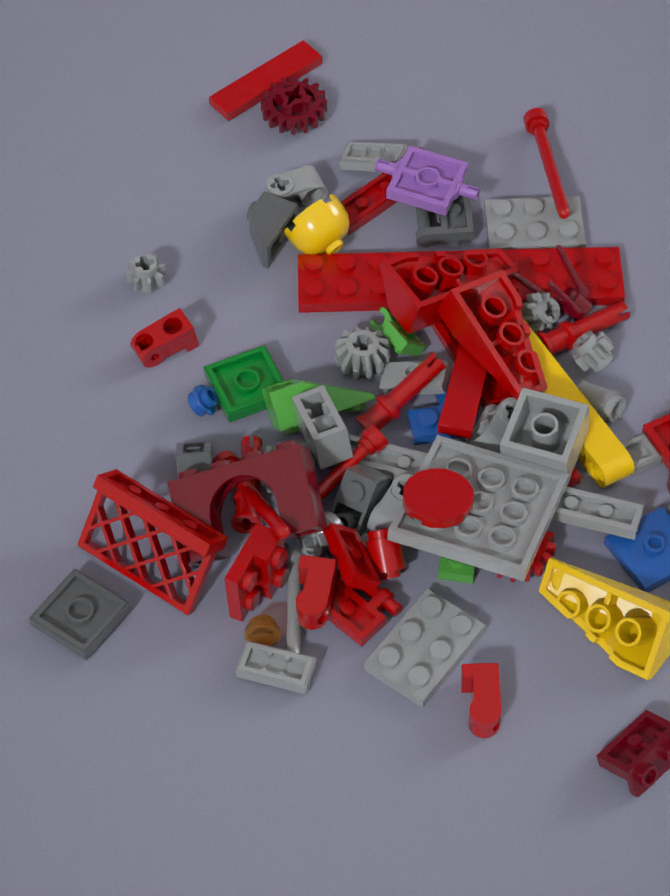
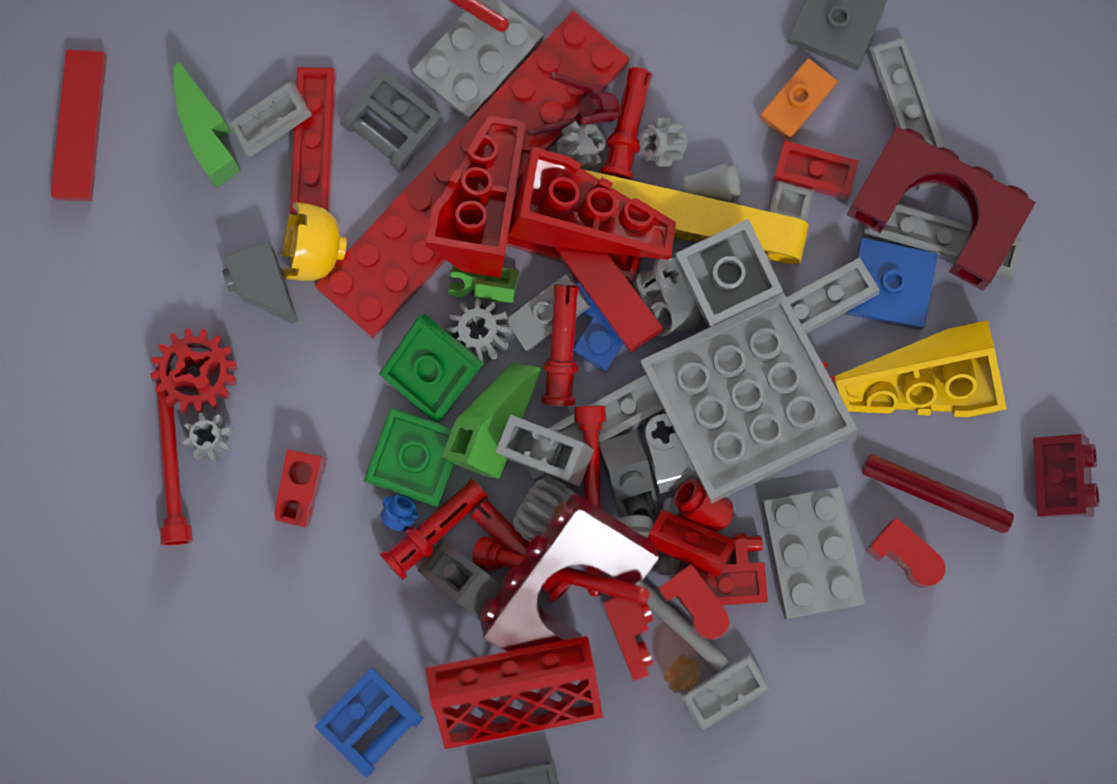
camera: 45 degrees left, 25 degrees up
dark red gear [261,76,327,135] -> none
light grey piece [266,165,328,210] -> none
medium lavender plate [375,145,481,216] -> none
red tile [403,468,474,529] -> none
none -> red gear [150,328,237,415]
none -> red piece [155,365,193,546]
none -> bright green slope [173,62,241,188]
none -> blue plate [314,667,424,778]
none -> green plate [379,313,484,423]
none -> red pin [379,478,488,581]
none -> dark red axle [862,454,1014,533]

